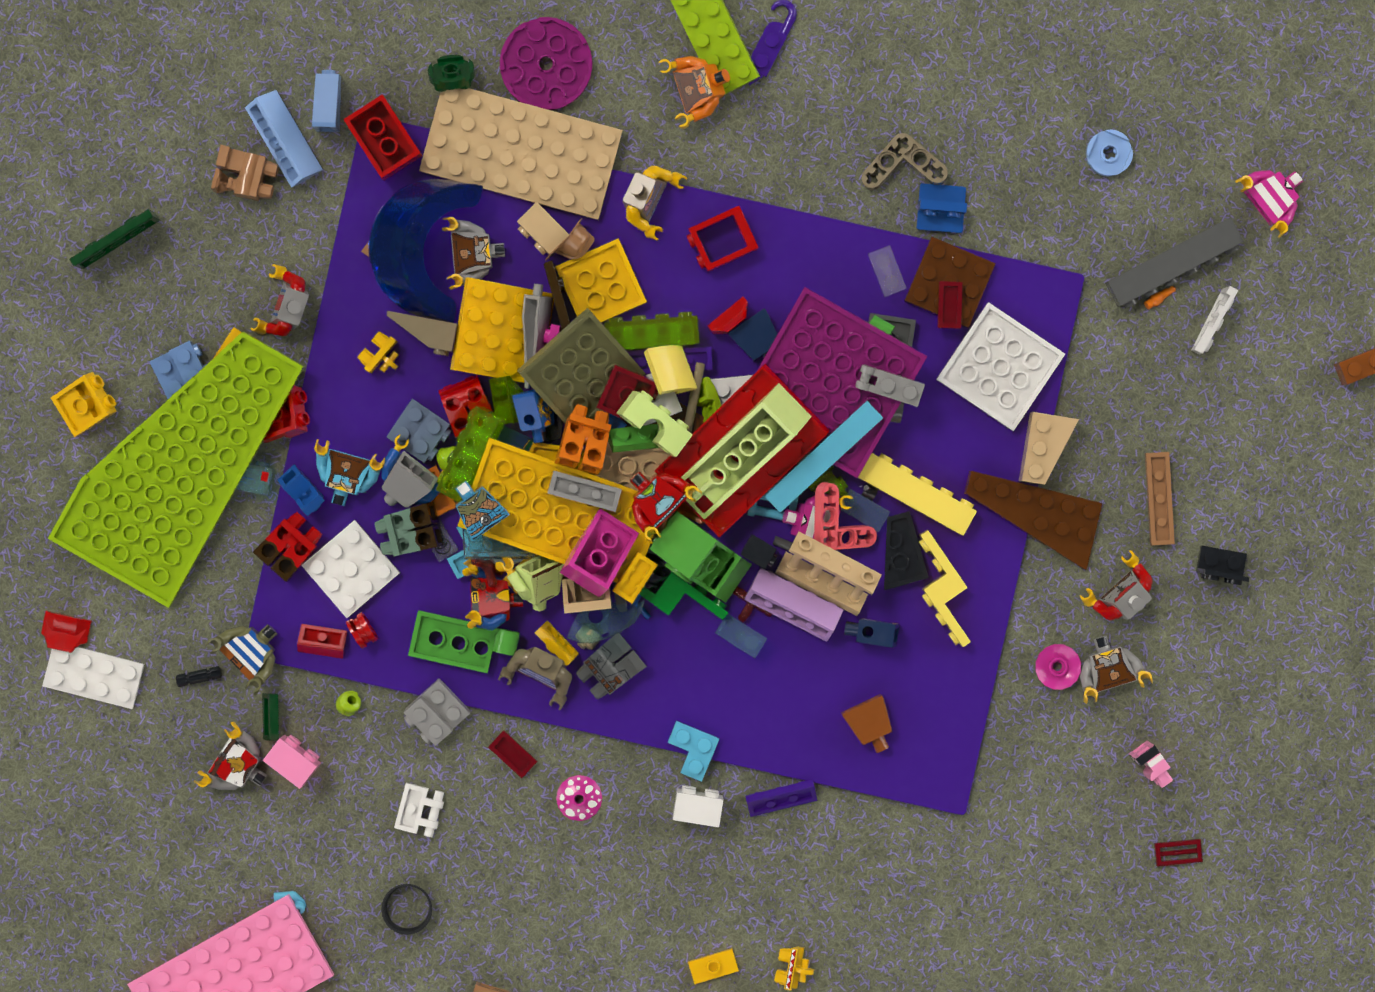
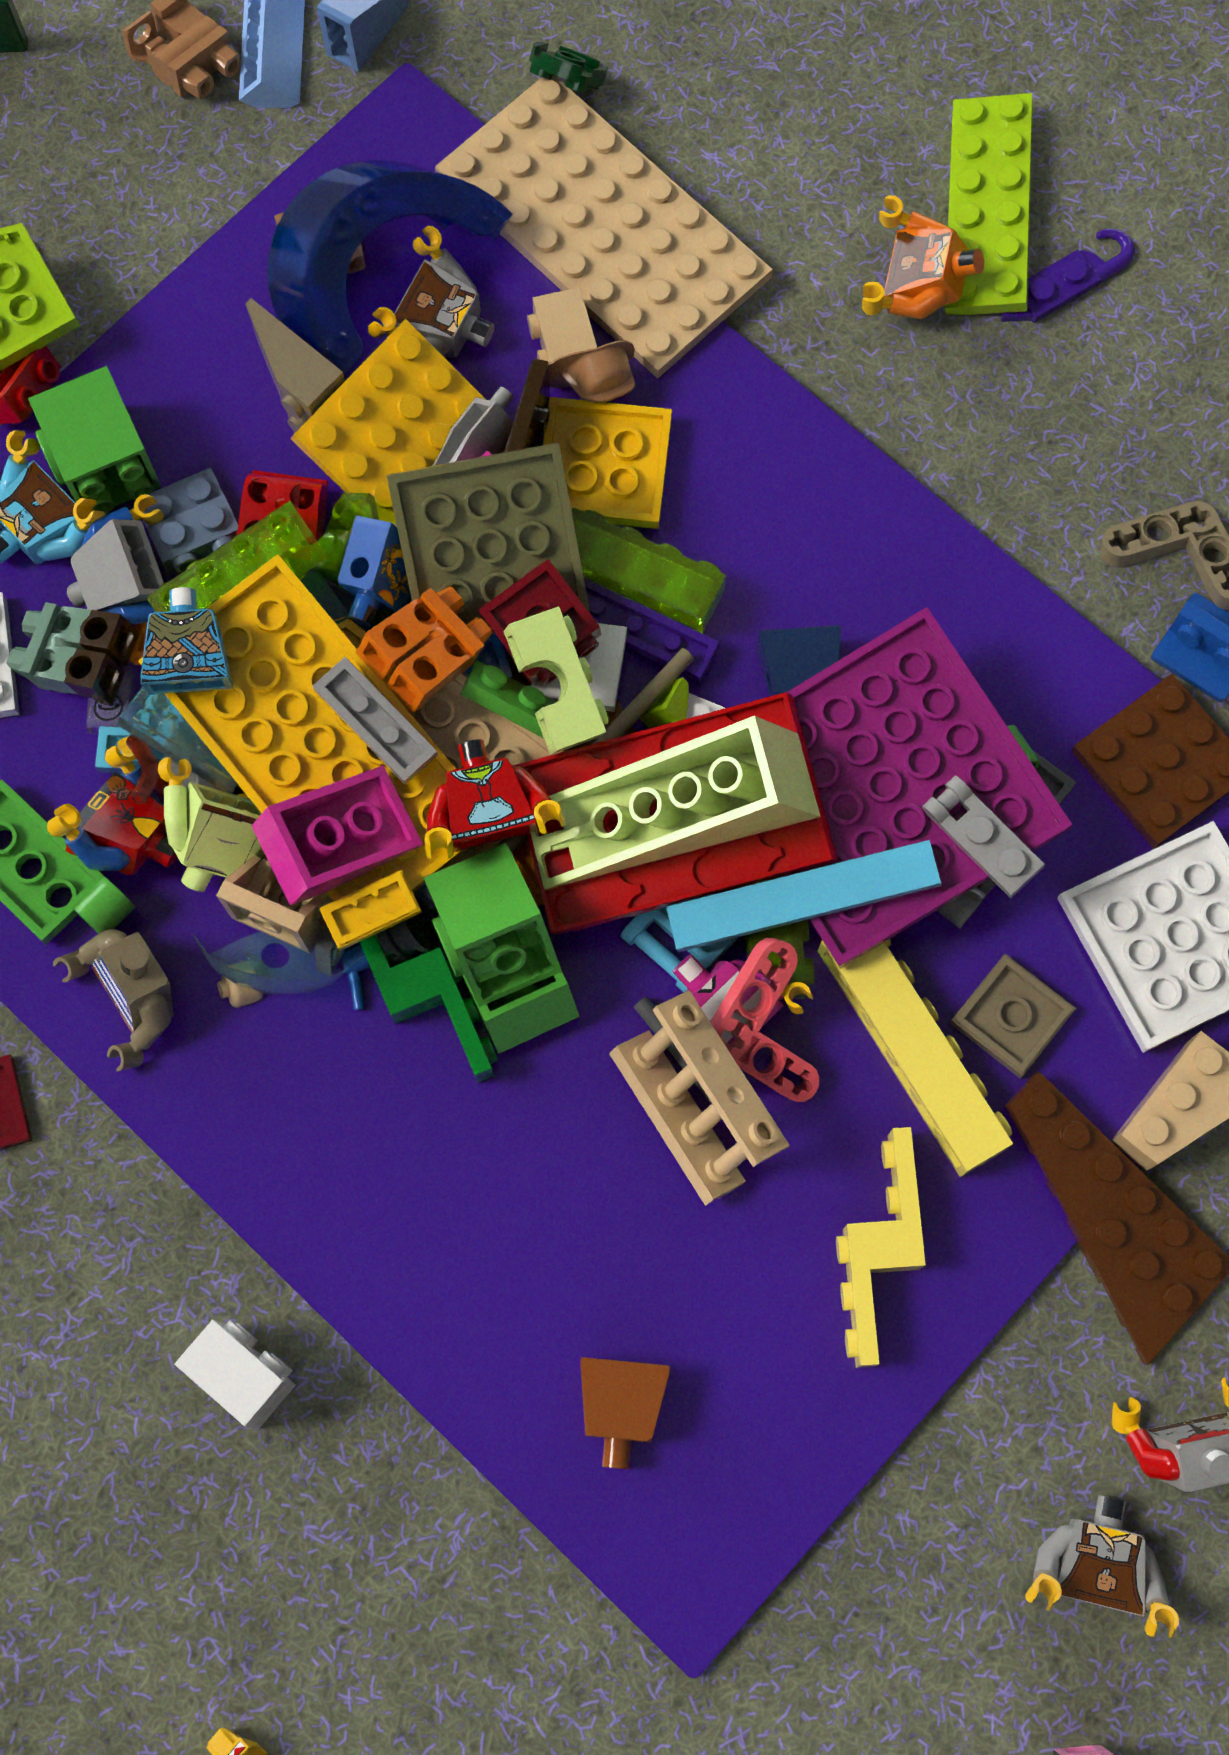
camera: 30 degrees right, 15 degrees down
torso [251,264,309,336] -> none
red brick [343,94,422,181] -> none
yellow hips [357,332,399,373] -> none
magenta plate [500,17,592,110] -> none
yellow plate [535,621,579,666] -> none
dark pink dish [556,775,602,821] -> none
dark grey hips [576,632,647,699] -> none
torso [623,166,687,240] -> none
light yellow slope [644,345,697,395] -> none
medium azure plate [668,721,719,782] -> none
red window [686,206,759,272] -> none
yellow plate [688,948,739,984] -> none
red slope [707,296,749,334] -> none
clear light blue slope [715,614,767,658] -> none
clear red piece [732,586,772,623] -> none
black brick [740,534,778,569] -> none
lavender brick [744,568,843,642] -> none
dark purple plate [745,779,818,817] -> none
clear light blue tile [839,489,890,532] -> none
dark blue torso [844,618,900,648] -> none
black hand [861,483,878,501] -> none
clear plate [868,245,907,297] -> none
black wing [884,511,929,590] -> none
dark red tile [937,281,963,329] -> none
dark pink dish [1035,644,1081,690] -> none
none -> bright green brick [28,366,162,514]
none -> dark tan tile [950,954,1076,1078]

